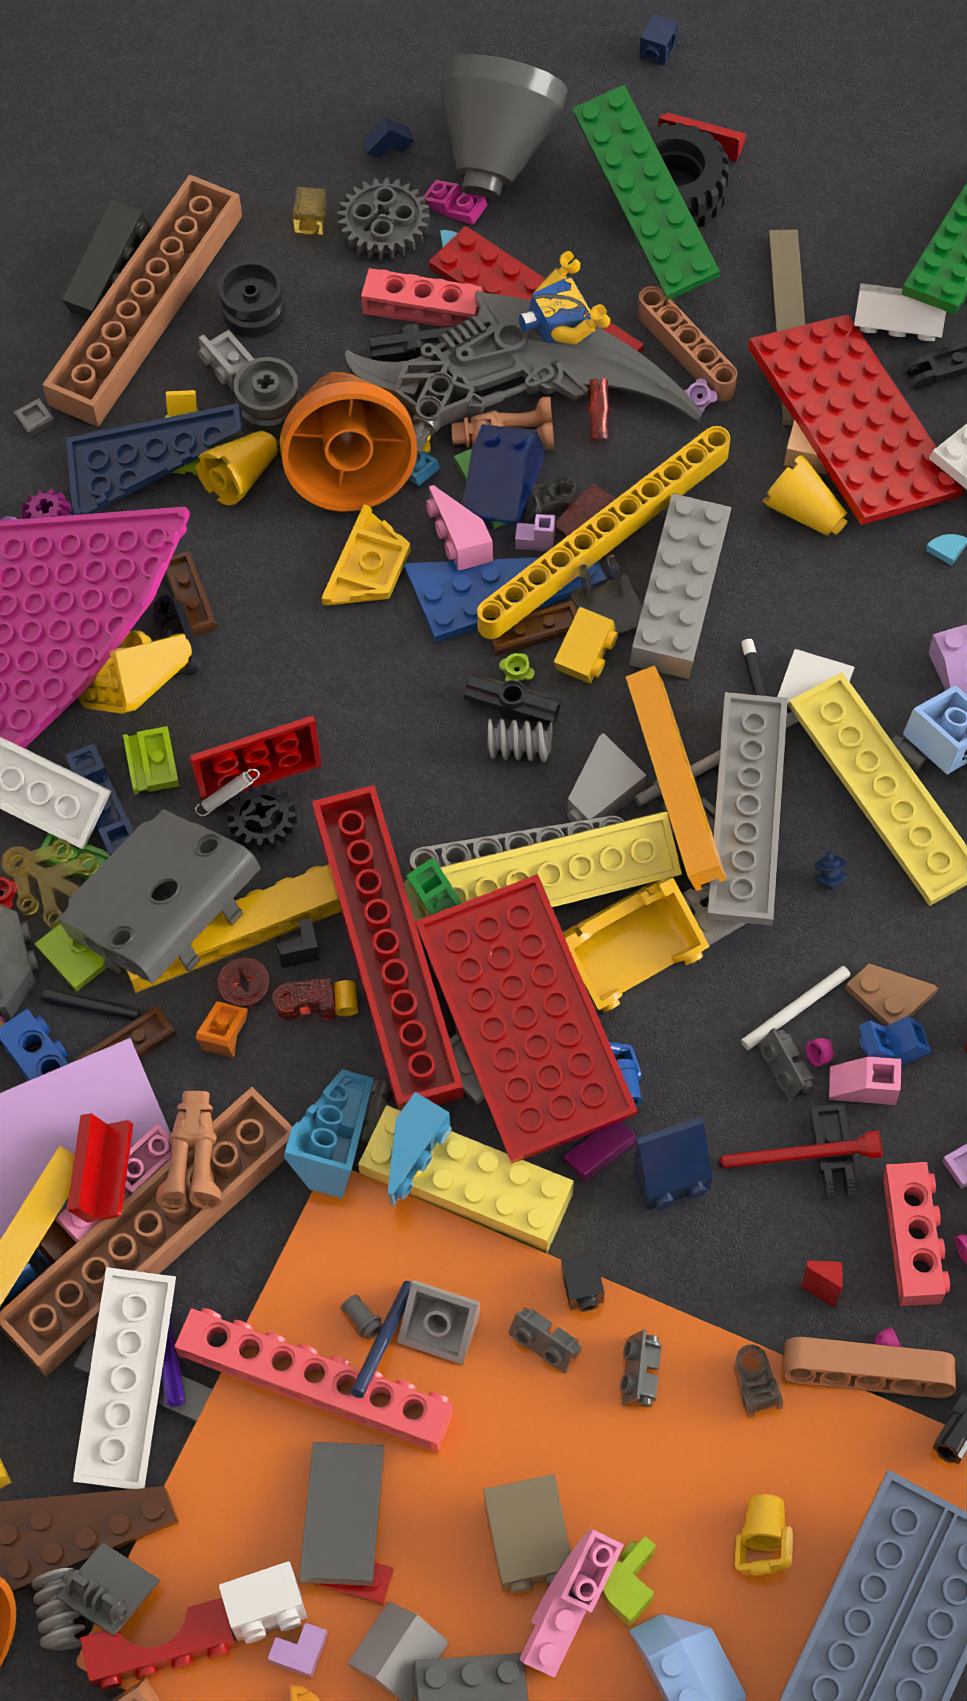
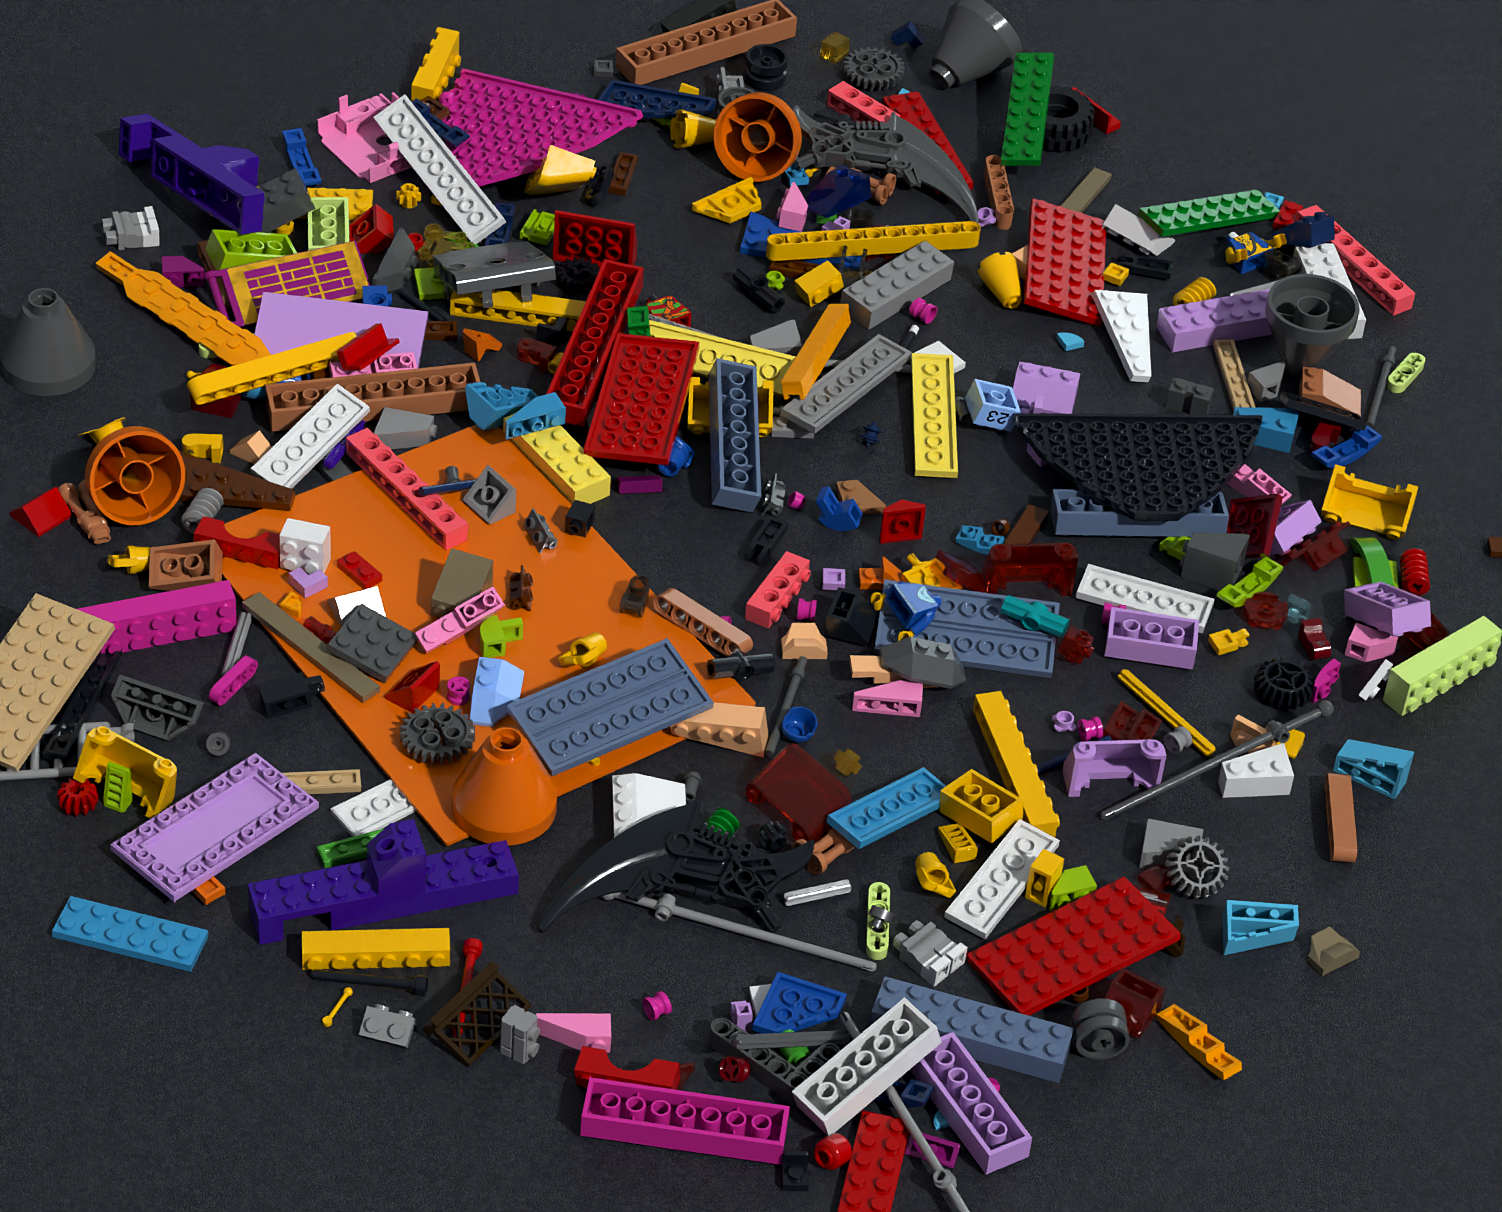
camera: 25 degrees right, 20 degrees down
dark grey hinge [56,1543,160,1636] -> none
nougat piece [156,1091,222,1208] -> none
white piece [195,769,260,816] -> none
clear red gear [217,957,270,1007] -> none
dark grey tile [299,1442,384,1586] -> none
dark pink slope [424,180,488,225] -> none
light grey piece [487,719,552,762] -> none
torso [519,251,610,345] -> none
clear red pin [588,378,611,441] -> none
dark grey hinge [620,1329,661,1407] -> none
dark blue slope [633,1117,712,1210] -> none
dark blue brick [639,14,678,65] -> none
red piece [719,1130,883,1168] -> none
white bar [741,966,850,1051] -> none
red slope [801,1260,842,1307] -> none
bright pink slope [829,1057,901,1105] -> none
none -> light nougat slope [230,430,272,465]
none -> light grey slope [374,407,437,449]
none -> reddish brown hinge [510,565,533,611]
none -> torso [646,295,692,327]
none -> sand blue brick [708,358,761,513]
none -> dark pink wheel [909,297,937,324]
none -> yellow plate [1102,262,1129,286]

